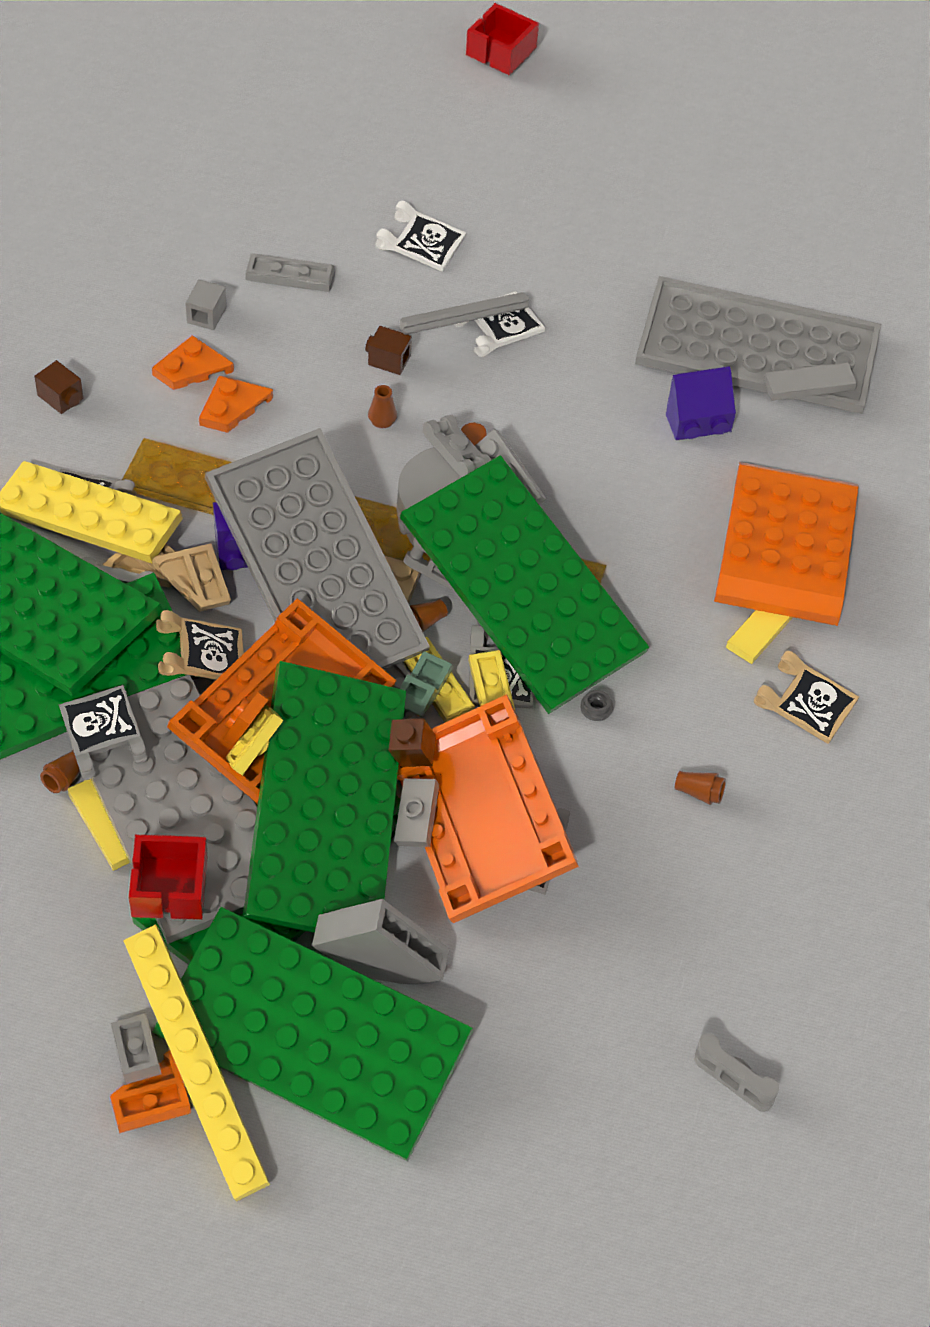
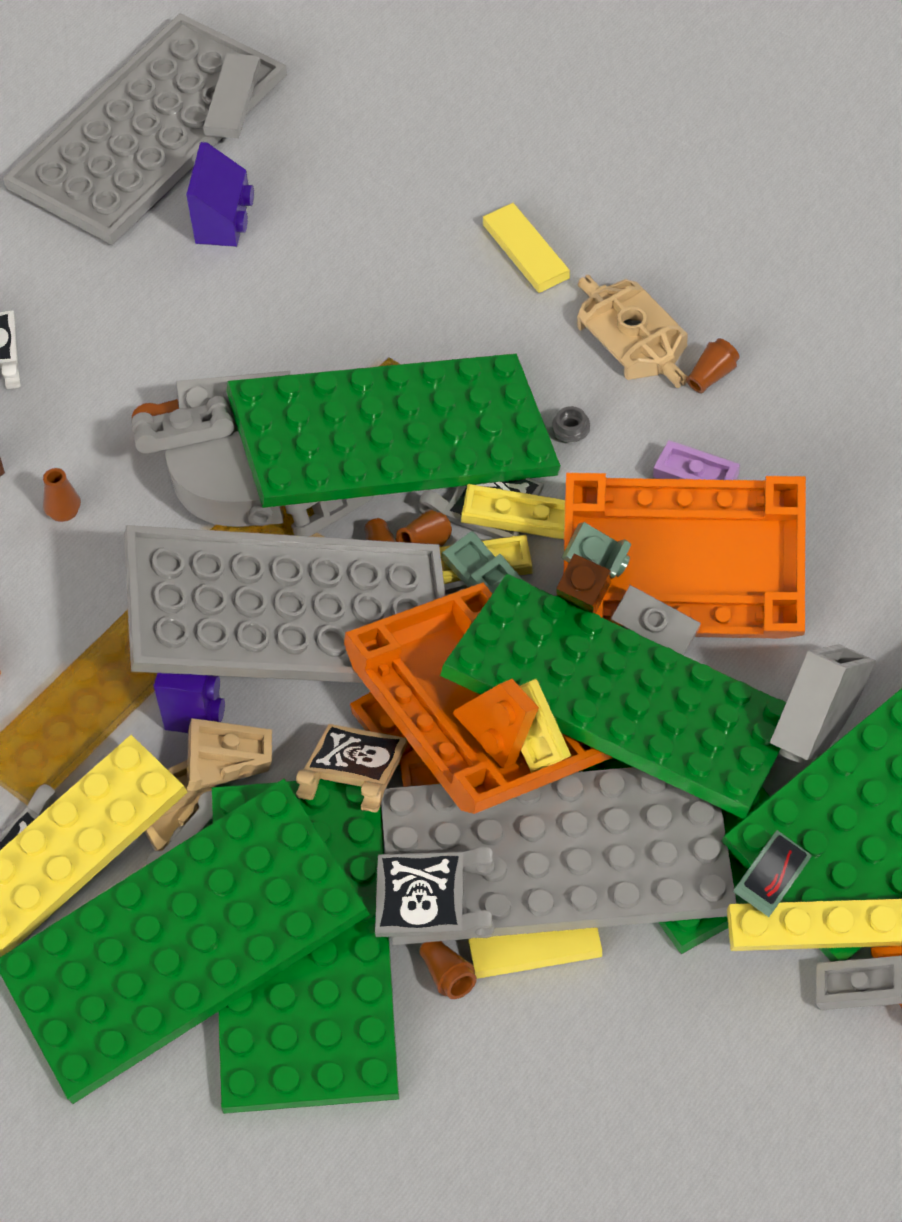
camera: 60 degrees left, 0 degrees up
red piece [129,834,208,920] -> none
orange slope [714,462,858,626] -> none
flag [754,651,859,744] -> none
none -> dark orange cone [396,510,452,547]
none -> sand green bracket [561,522,631,579]
none -> tan plate [577,275,688,388]
none -> lavender plate [653,440,740,480]
none -> slope [733,830,812,917]

